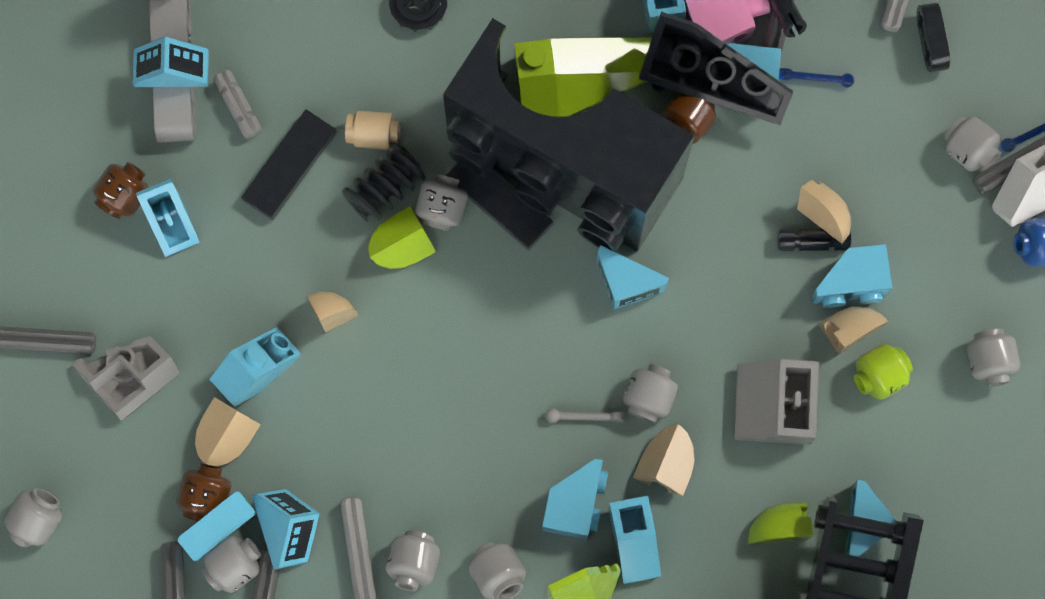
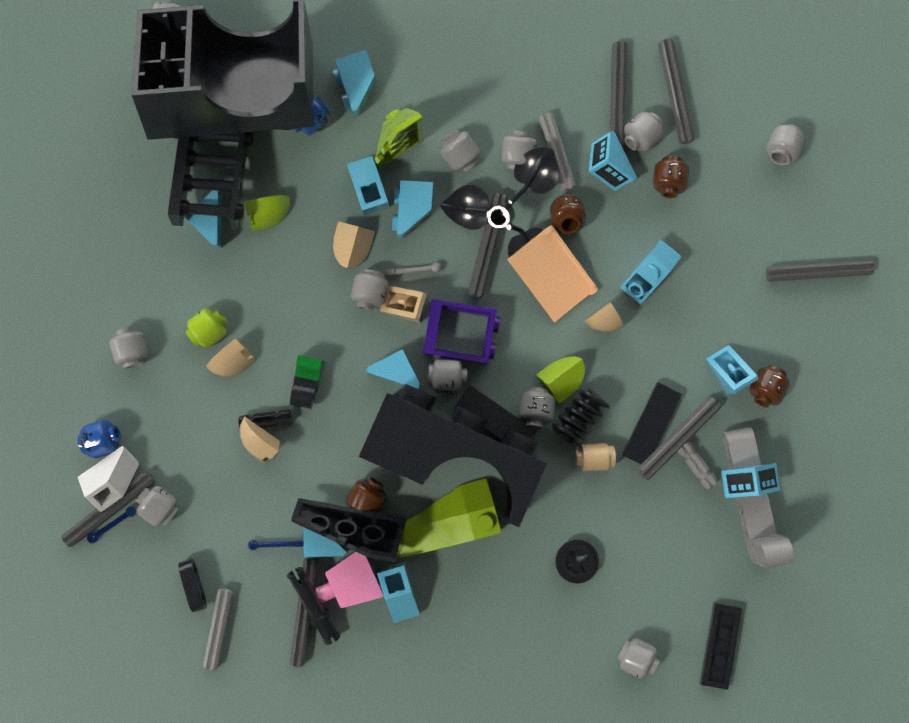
camera: 165 degrees right, 10 degrees up
light grey slope [72,336,180,421] -> none
medium azure slope [178,491,255,561] -> none
tan brick [195,397,261,466] -> none
light grey slope [734,359,819,445] -> none
medium azure slope [811,244,893,308] -> none
none -> leg [290,355,324,409]
none -> tan slope [380,286,427,323]
none -> dark purple window [423,299,501,365]
none -> light grey head [428,358,467,394]
none -> black plant [440,147,559,257]
none -> dark grey axle [468,193,508,298]
none -> light nougat piece [507,225,598,323]
none -> reddish brown head [550,194,586,235]
none -> dark grey axle [637,397,721,480]

